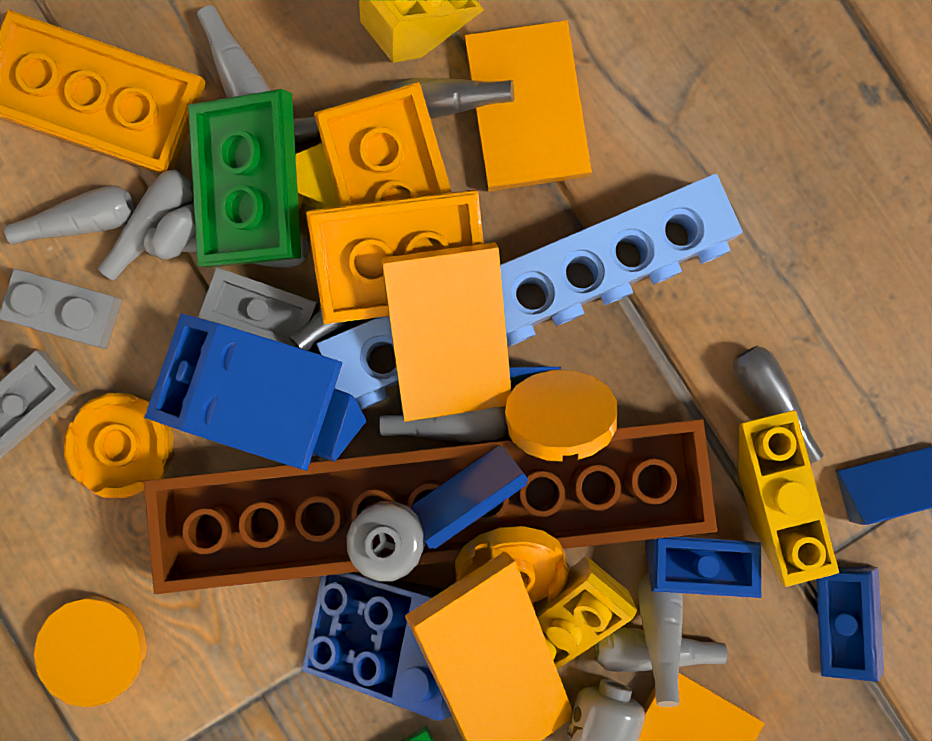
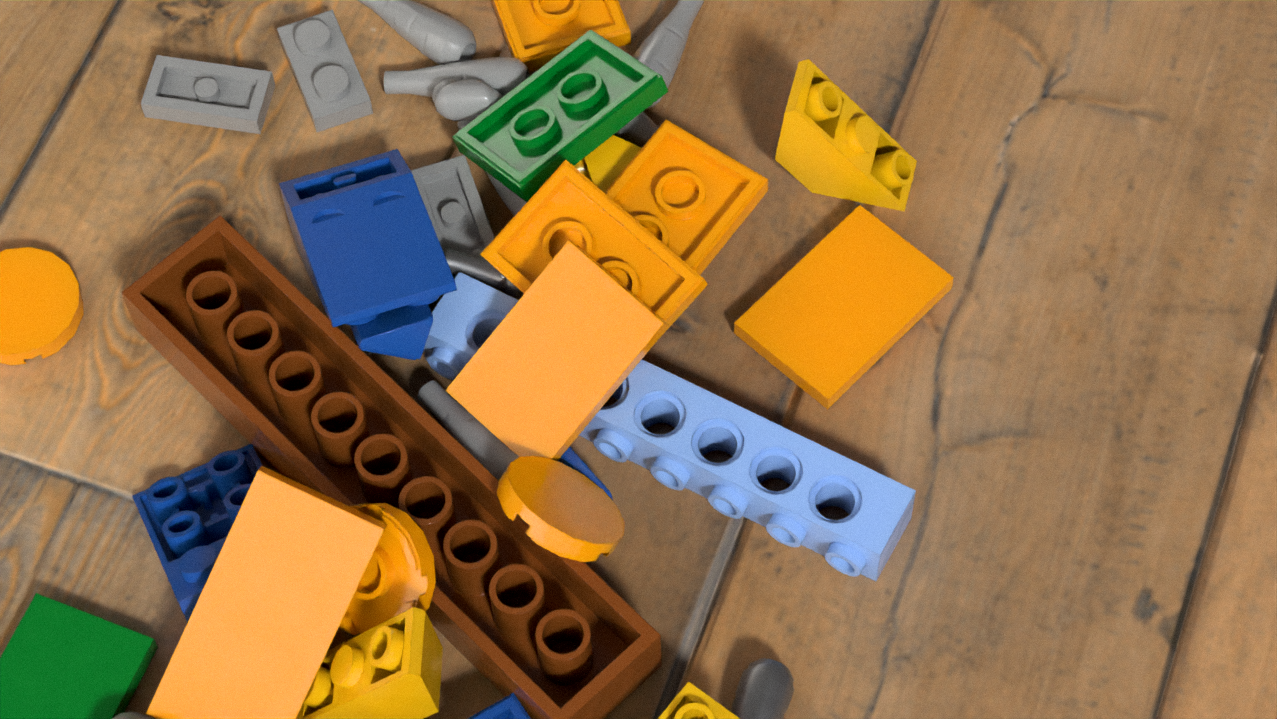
camera: 55 degrees right, 25 degrees down
light orange tile [64,393,174,498] -> none
light grey head [347,501,425,581] -> none
flat silver piece [387,77,514,119] -> none
blue slope [411,446,528,549] -> none

